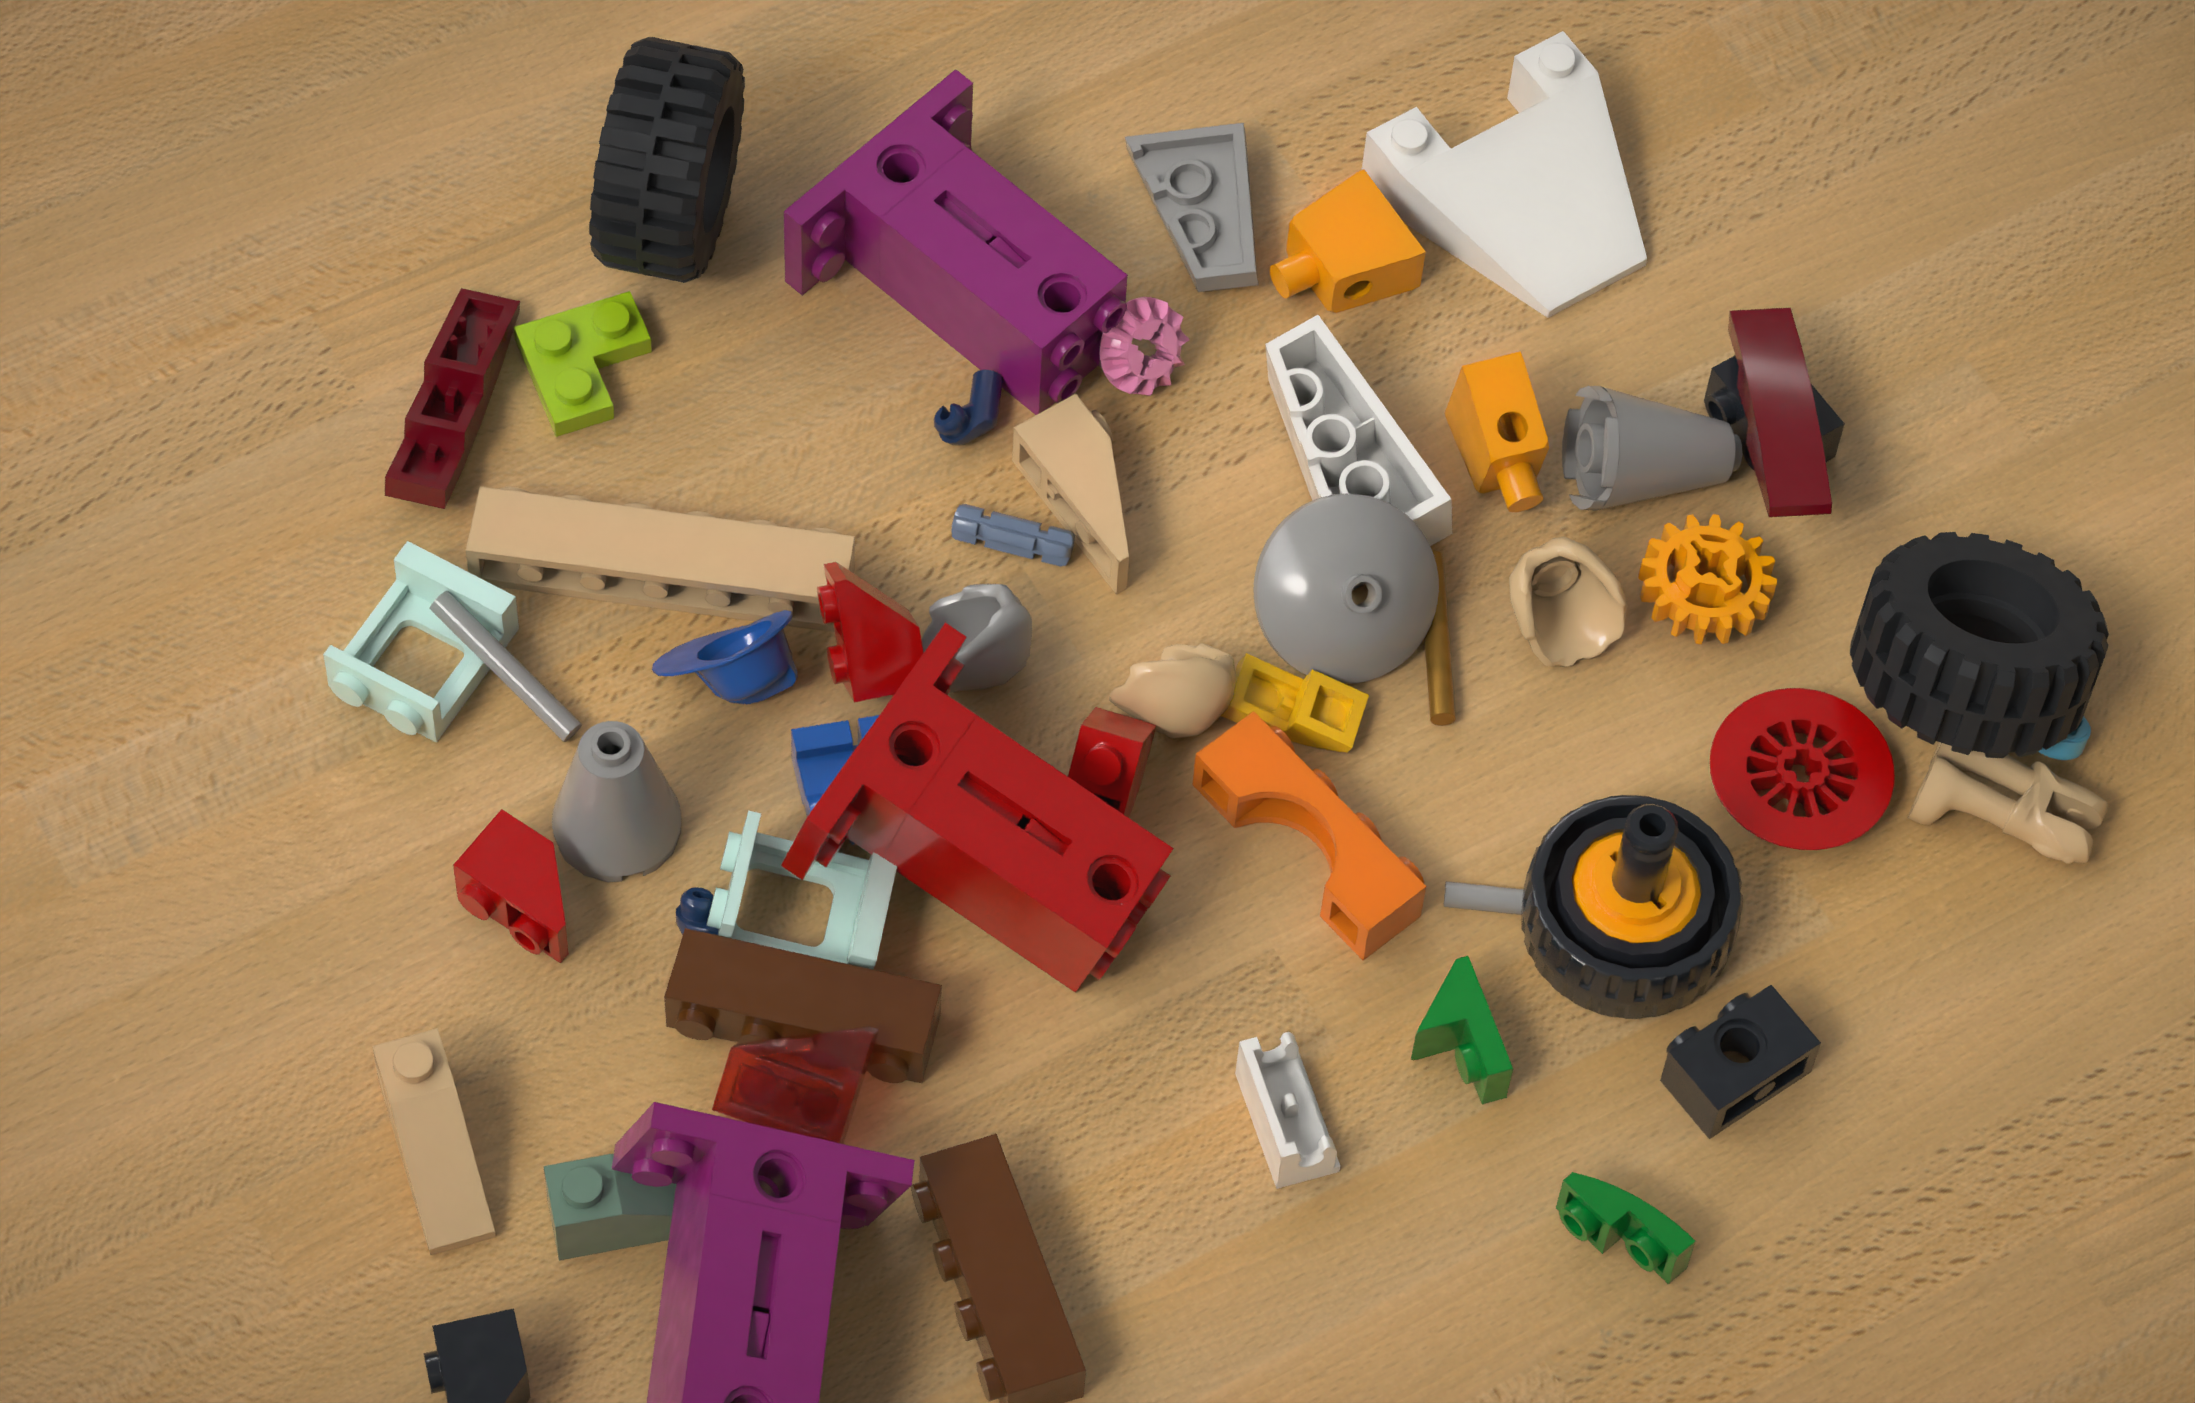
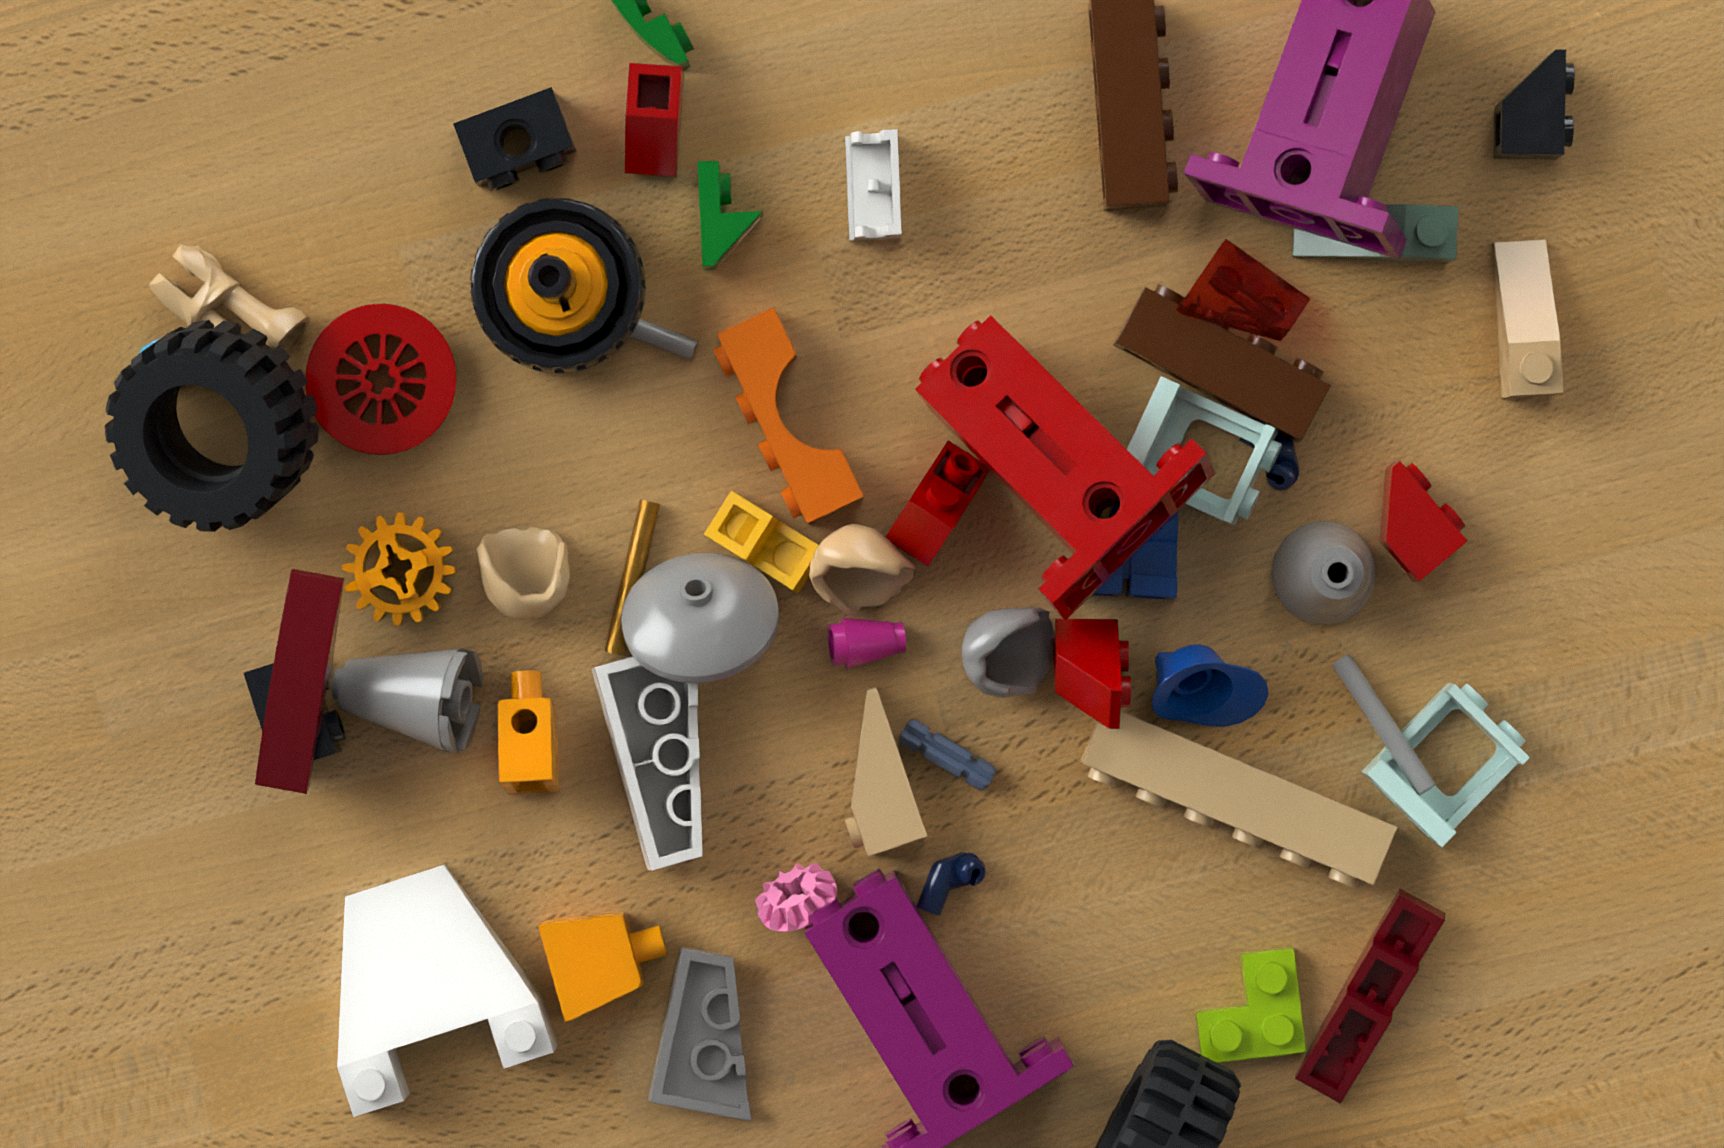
camera: 165 degrees left, 30 degrees up
none -> red slope [625,63,684,178]
none -> dark pink cone [828,618,906,669]

